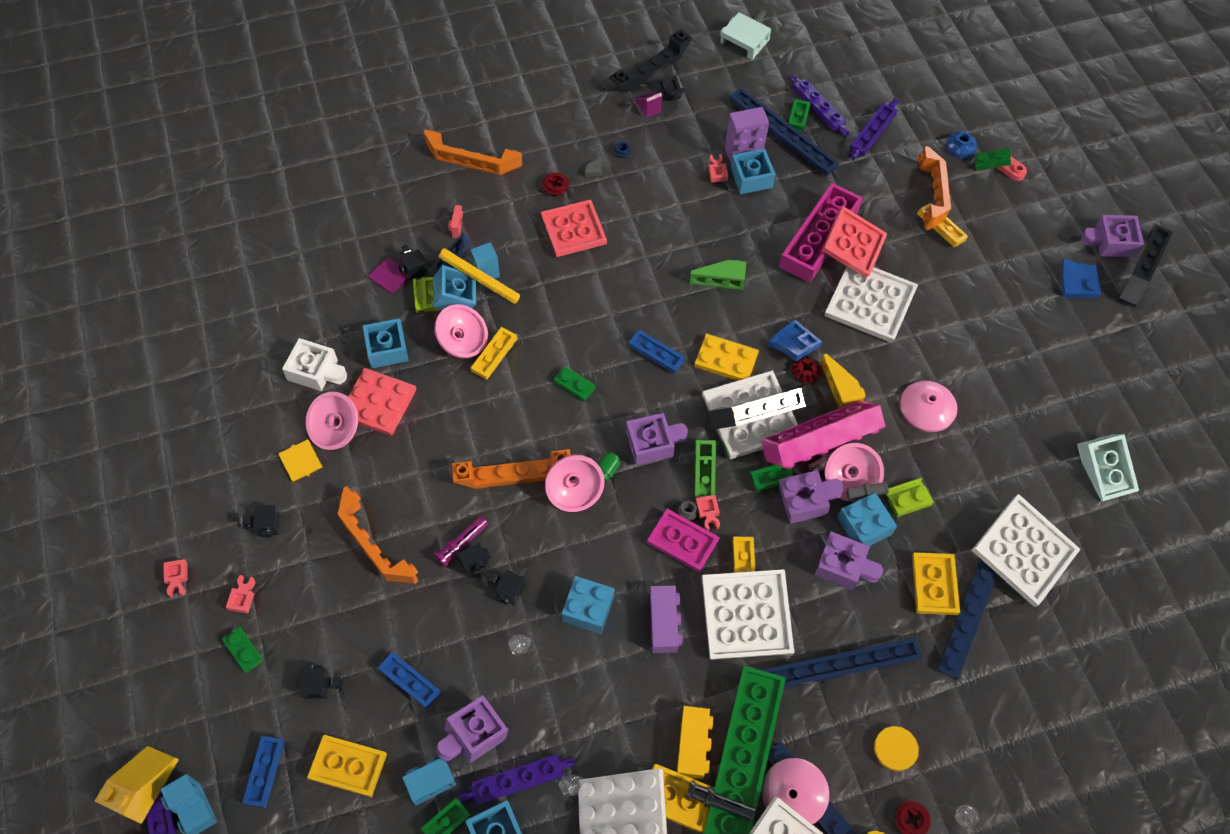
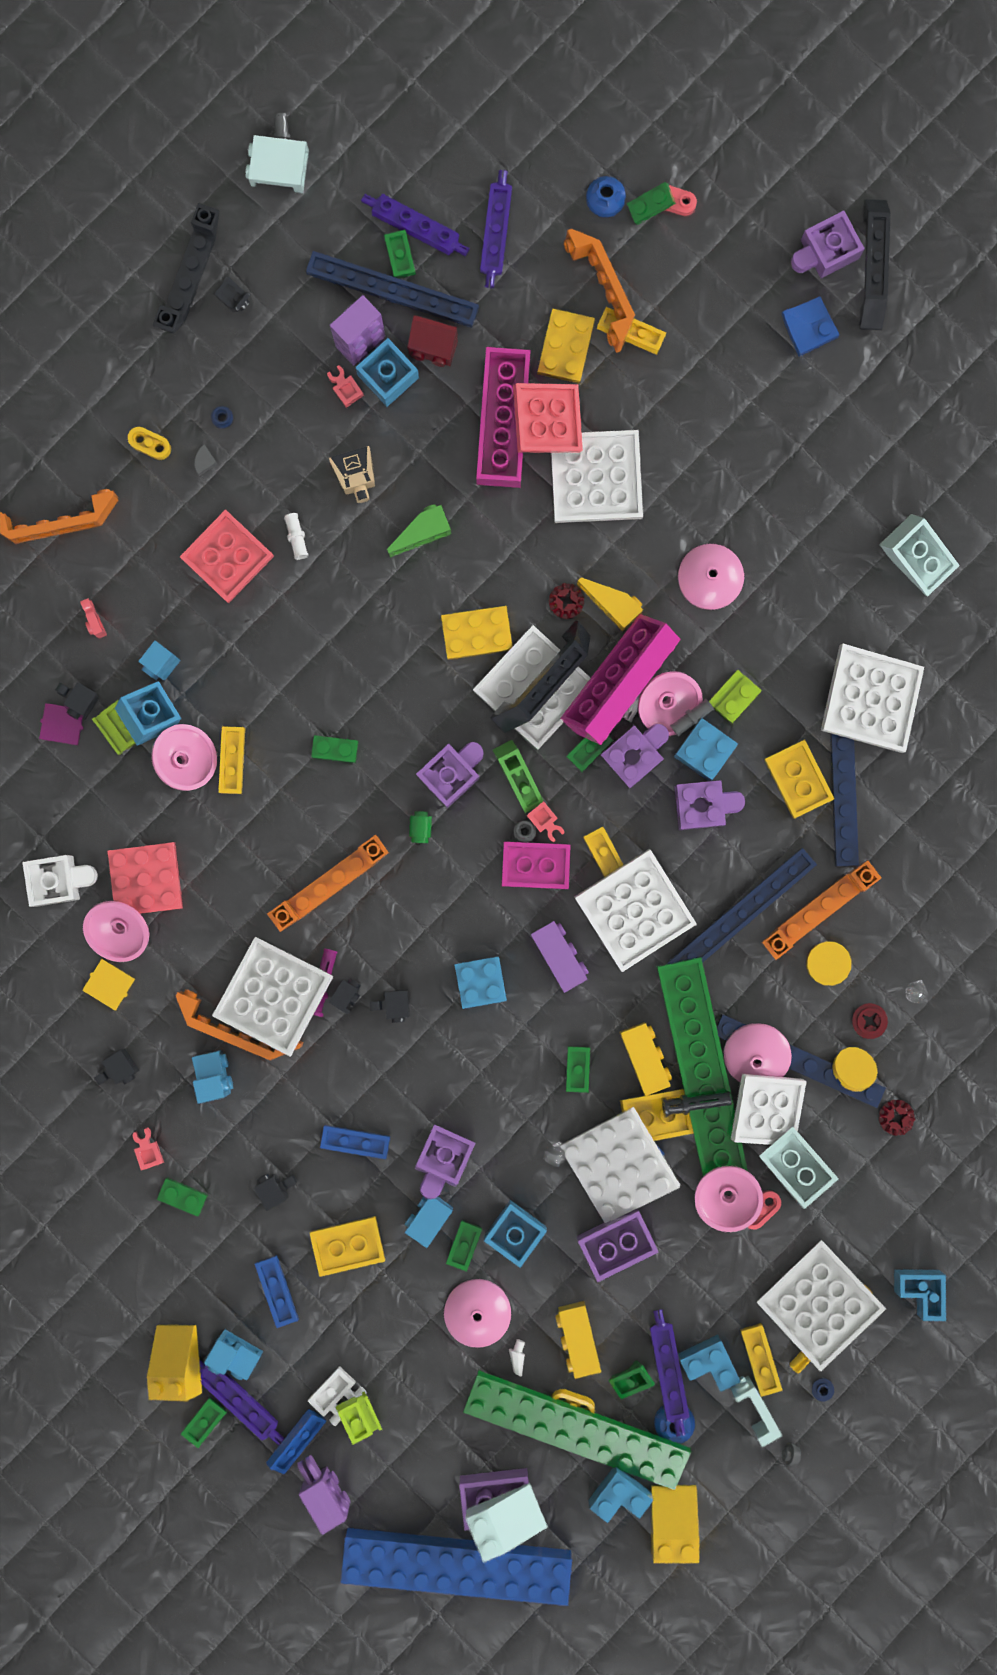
camera: 25 degrees left, 25 degrees up
coral plate [164,559,188,598] -> none
dark azure brick [363,318,409,368] -> none
dark blue plate [436,233,471,271] -> none
yellow axle [439,248,520,304] -> none
dark purple plate [458,754,576,805] -> none
clear plate [509,634,531,655] -> none
dark red gear [542,172,569,197] -> none
bright pink dish [545,455,604,512] -> none
blue plate [628,330,685,374] -> none
magenta slope [635,93,662,118] -> none
blue plate [767,320,822,361] -> none
none -> yellow plate [128,427,171,460]
none -> dark azure brick [192,1050,233,1104]
none -> white plate [212,937,333,1057]
none -> white pin [284,513,309,560]
none -> torso [329,446,375,503]
none -> dark red slope [408,315,458,367]
none -> yellow plate [537,308,595,384]
none -> green plate [566,1046,590,1093]
none -> orange slope [762,860,882,960]

